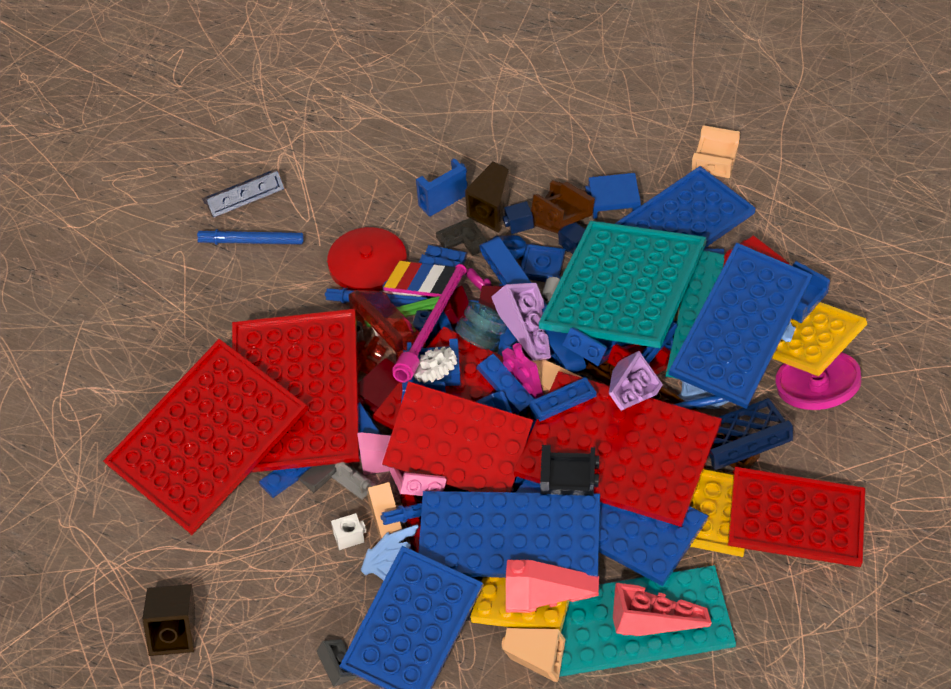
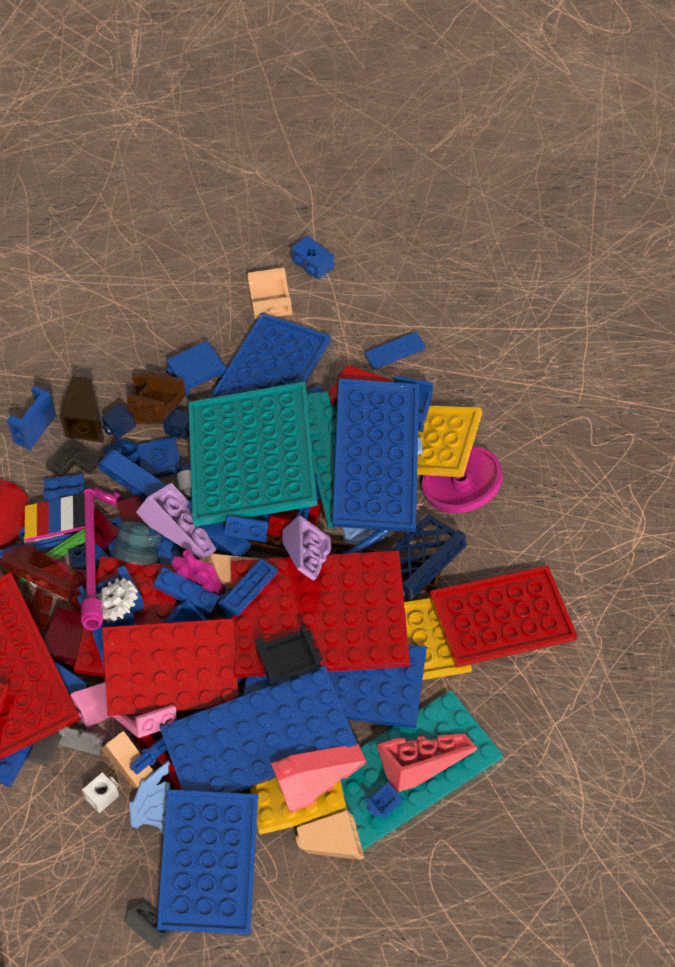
camera: 25 degrees left, 5 degrees up
none -> blue brick [291,235,334,280]
none -> blue bracket [364,782,404,818]
none -> blue tile [365,331,425,370]

